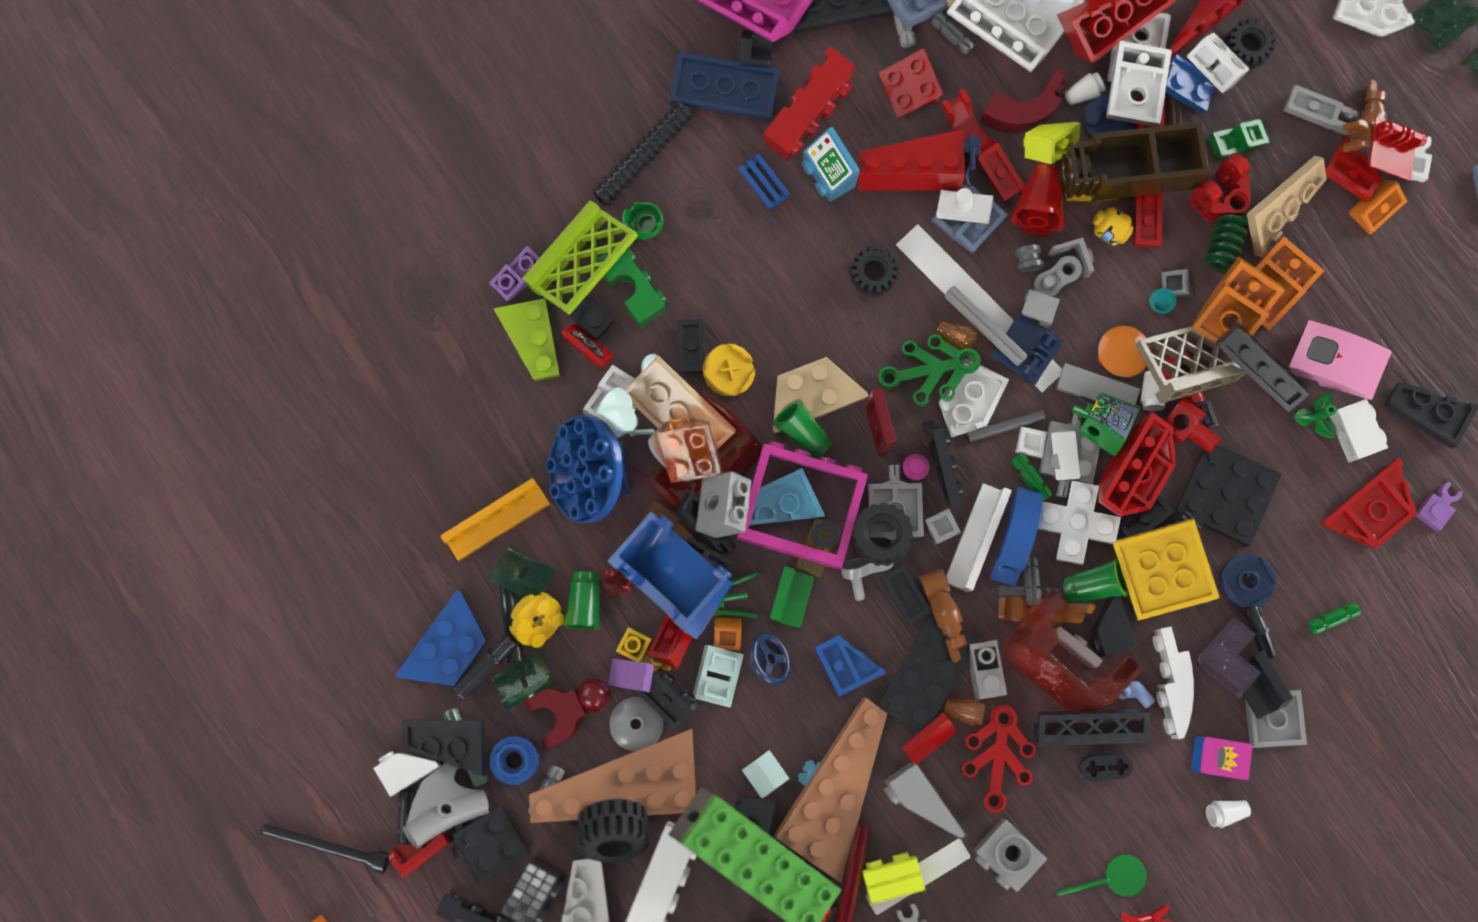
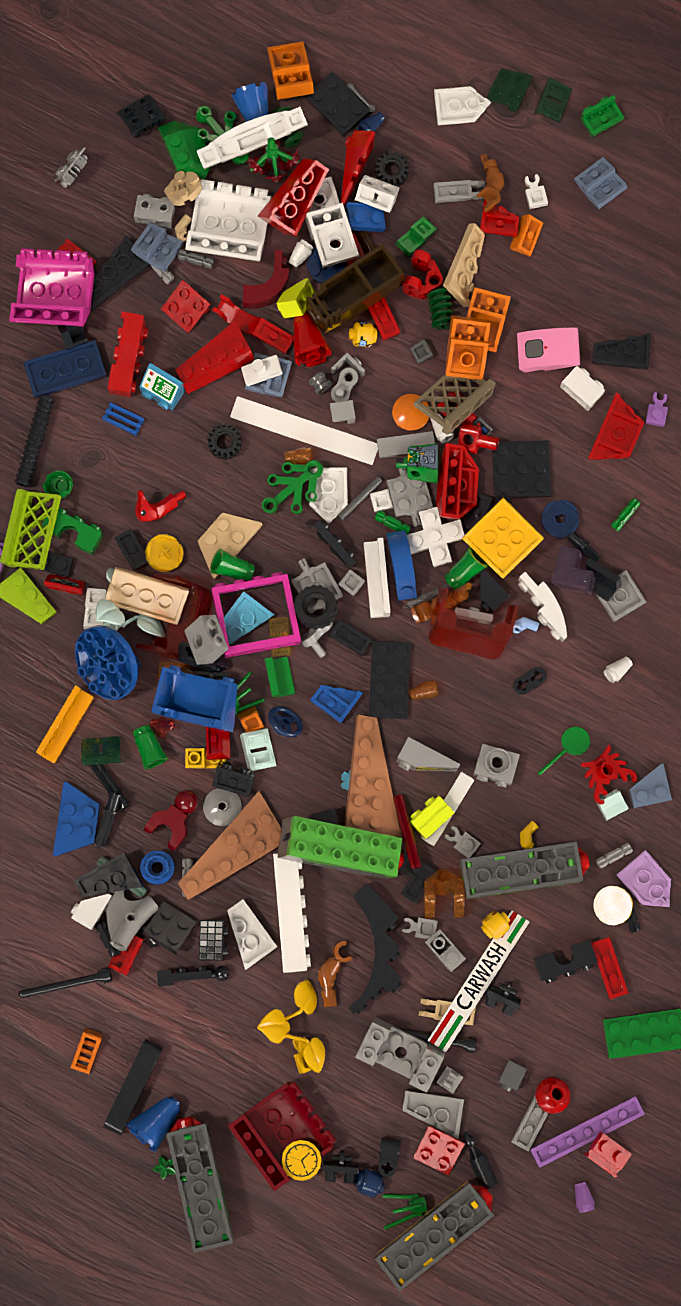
camera: 30 degrees left, 0 degrees up
clear green piece [492,652,556,710] -> none
yellow plate [509,593,564,648] -> none
black tyre [578,799,649,862] -> none
medium lavender tile [608,658,654,692] -> none
clear orange slope [657,418,723,483] -> none
light aqua piece [742,750,789,798] -> none
black brick [812,519,841,548] -> none
dark red tile [865,388,896,456] -> none
red tile [902,713,957,765] -> none
dark pink plate [903,454,929,481] -> none
dark orange piece [919,569,967,662] -> none
light grey axle [945,286,1027,366] -> none
red plant [961,705,1036,813] -> none
dark blue plate [964,134,980,187] -> none
light grey slope [969,640,1007,699] -> none
dark blue hinge [991,314,1063,385] -> none
dark grey axle [1024,557,1042,605] -> none
black fence [1033,709,1150,746] -> none
white sticker [1051,431,1080,480] -> none
teal plate [1149,288,1177,314] -> none
dark pink piece [1190,736,1253,781] -> none
black fence [1215,315,1310,412] -> none
green plant [1293,393,1337,438] -> none
hinge [1368,117,1427,181] -> none
none -> red animal [134,490,186,522]

